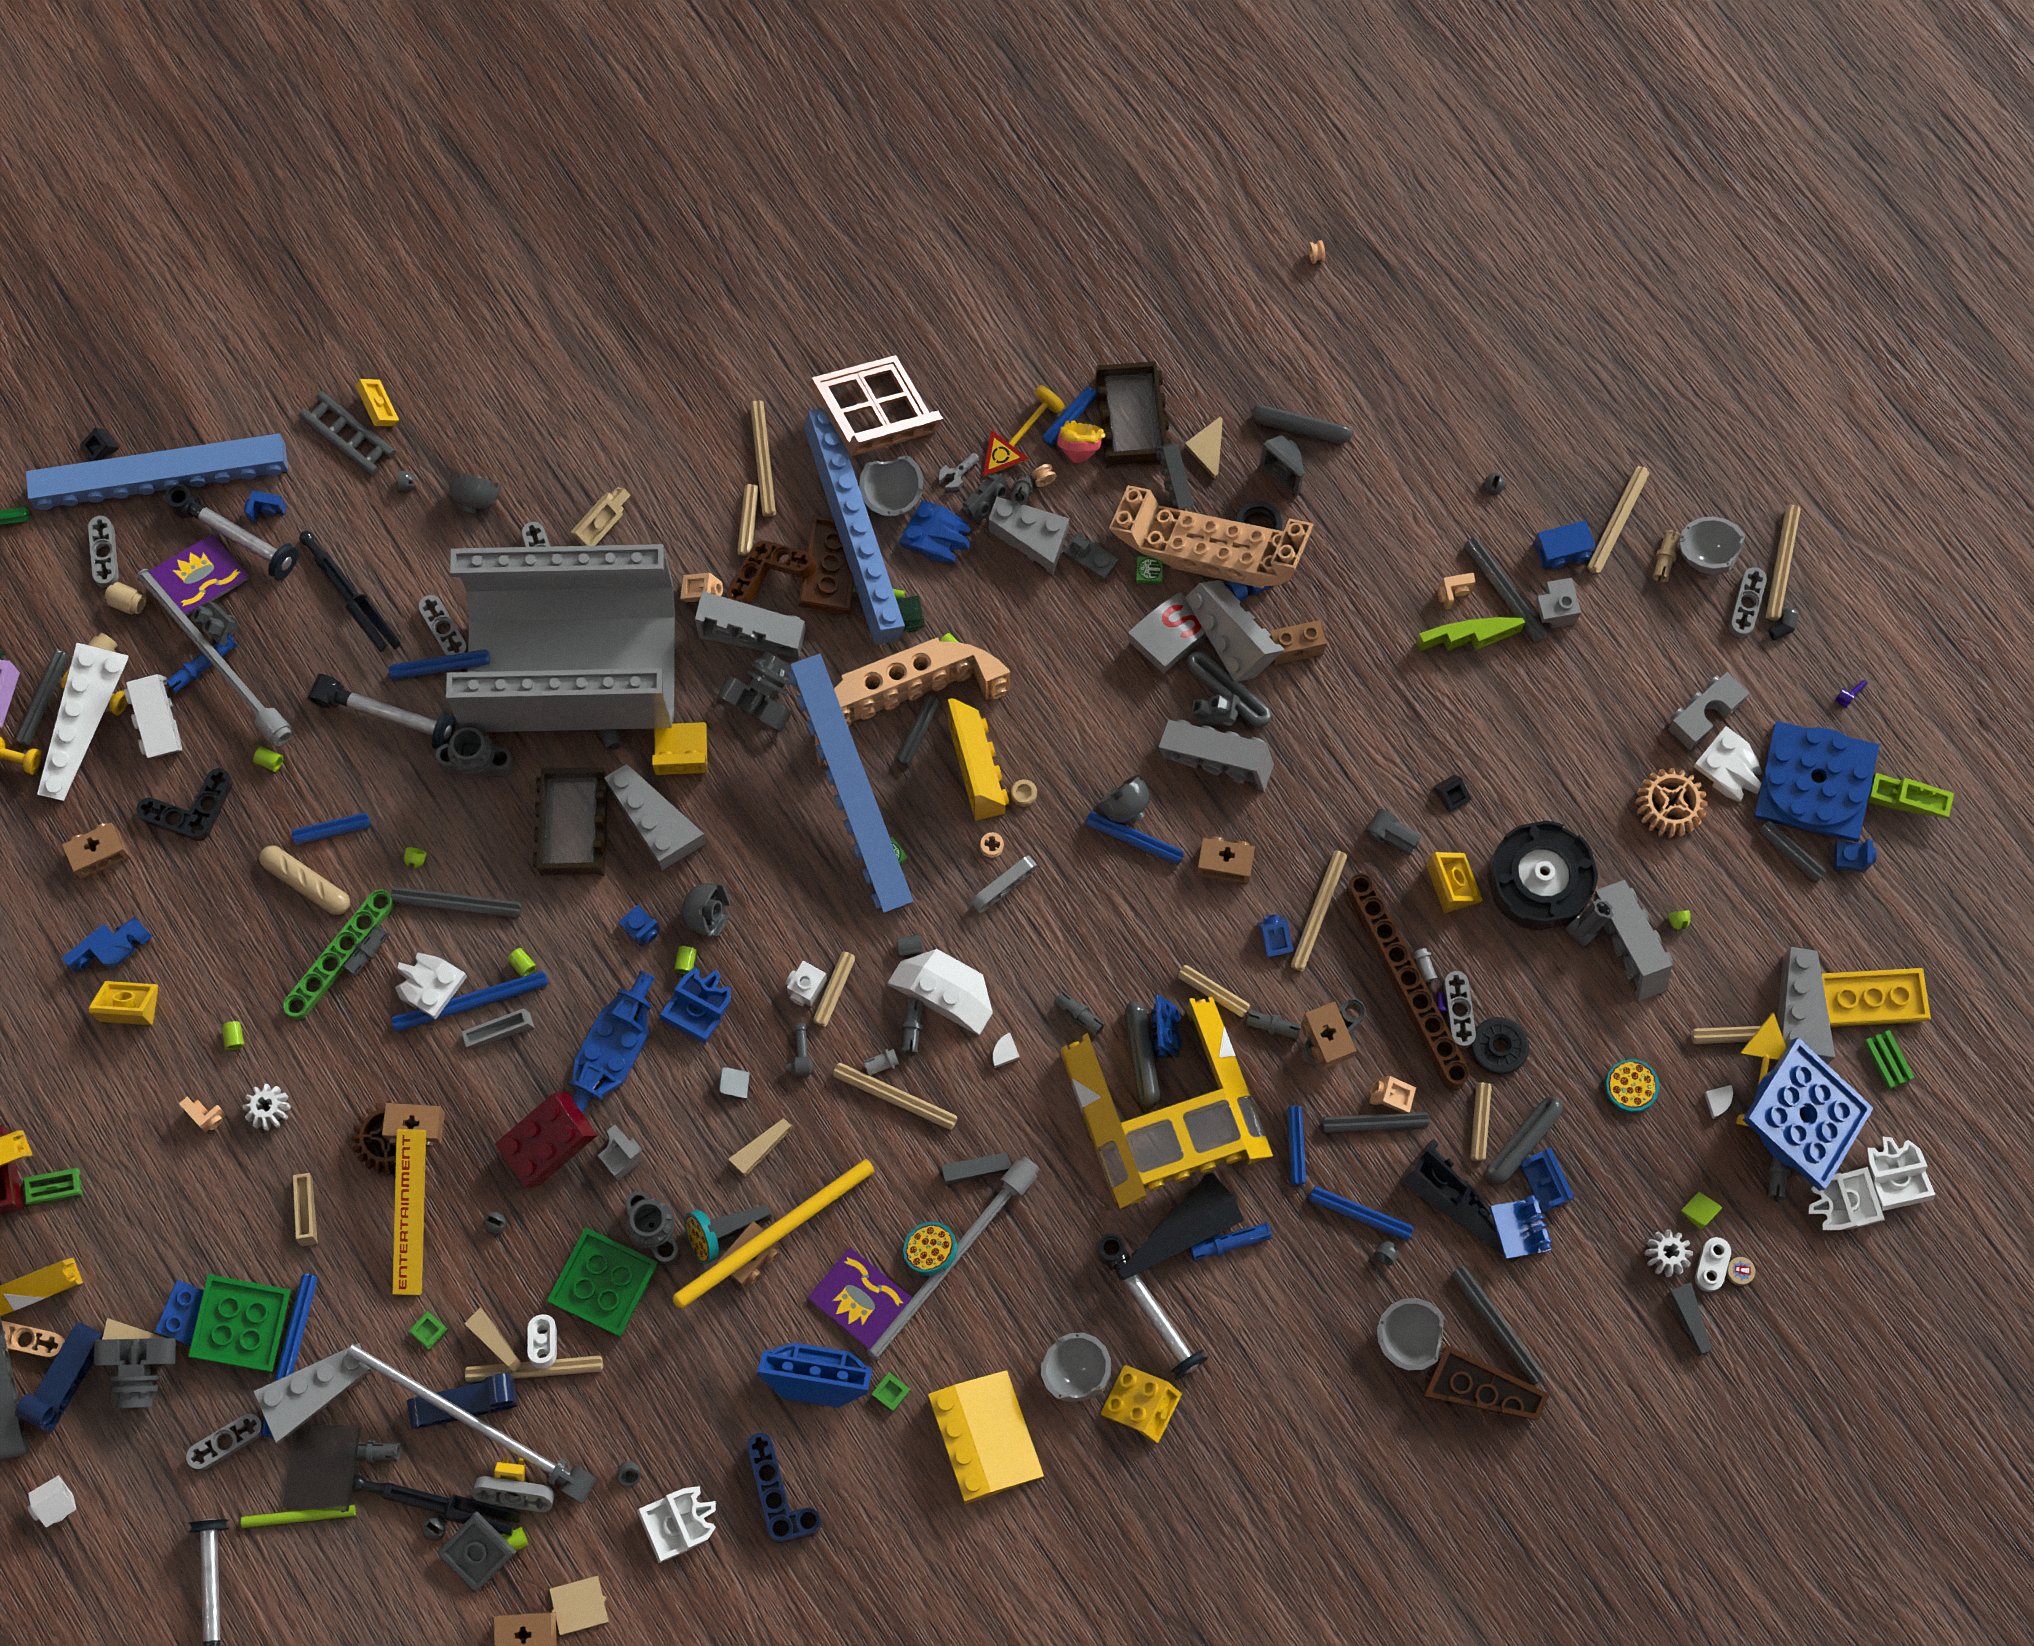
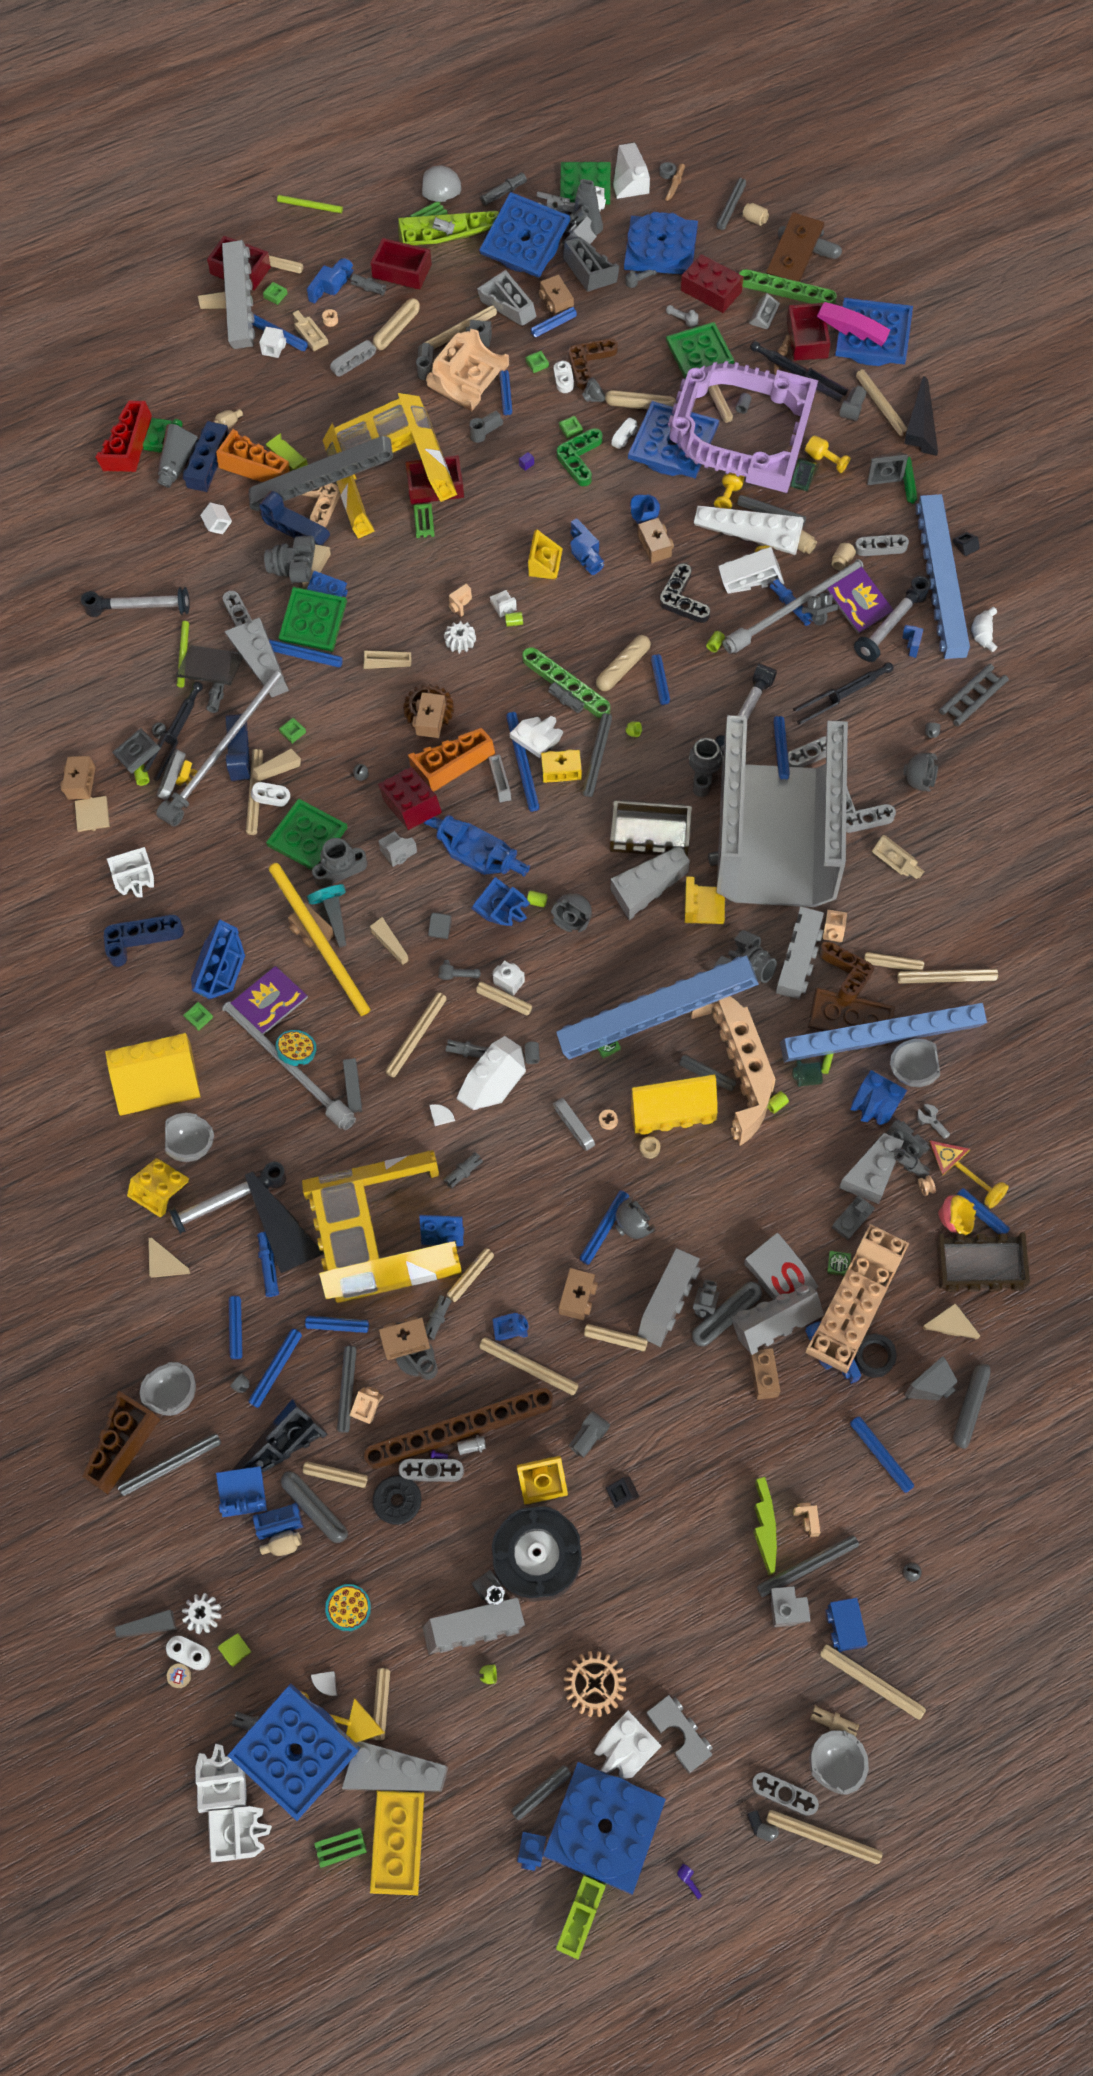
camera: 100 degrees right, 5 degrees down
yellow plate [355,379,399,426] -> none
yellow tile [393,1129,426,1295] -> none
lime hinge [507,948,537,977] -> none
dark grey hinge [617,1461,641,1486] -> none
blue bracket [618,905,660,947] -> none
window [809,355,943,456] -> none
light grey pin [863,1049,899,1076] -> none
dark grey piece [1125,1001,1160,1108] -> none
dark grey piece [1156,443,1194,509] -> none
none -> tan tile [149,1238,190,1278]
none -> blue axle [229,1296,242,1360]
none -> tan plant [260,1530,302,1556]
none -> orange wedge [408,728,495,792]
none -> white bracket [490,590,517,617]
none -> yellow brick [541,749,582,783]
none -> tan axle [584,1324,648,1351]
none -> blue hair [630,494,660,524]
none -> blue axle [850,1416,914,1493]
none -> white piece [971,607,997,652]

